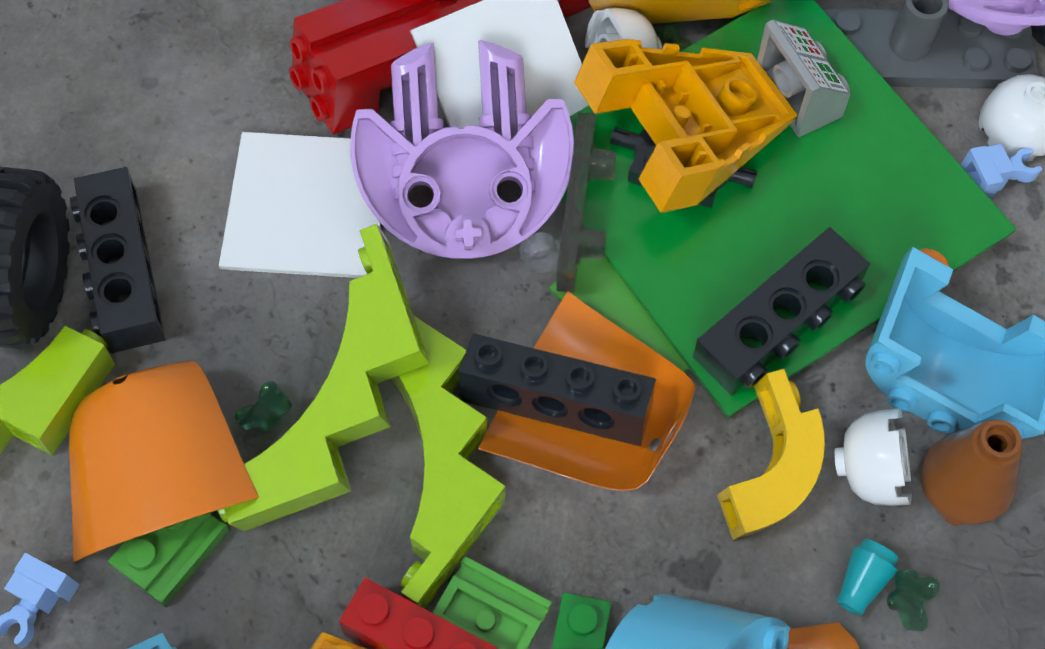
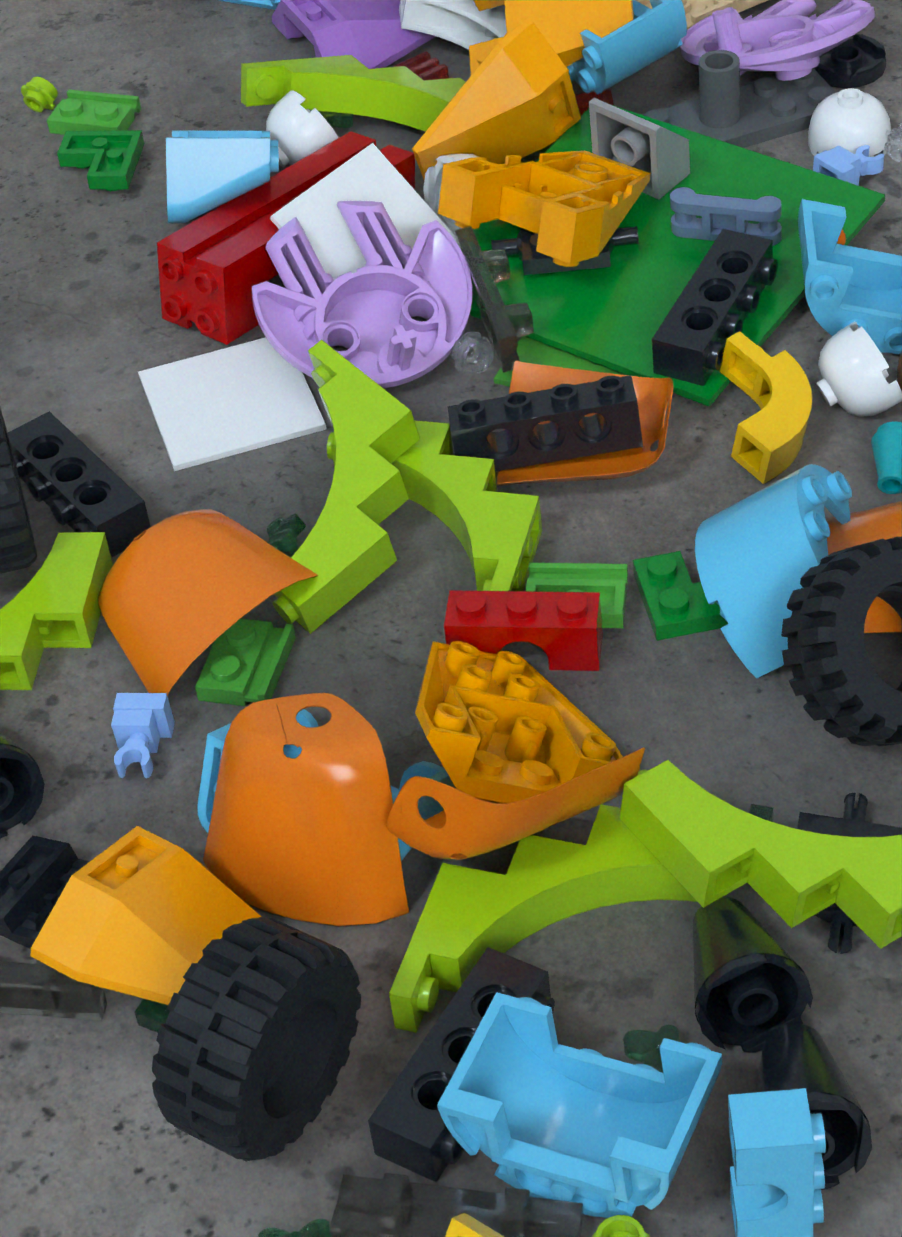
camera: 15 degrees left, 20 degrees down
none -> sand blue plate [670,187,782,246]

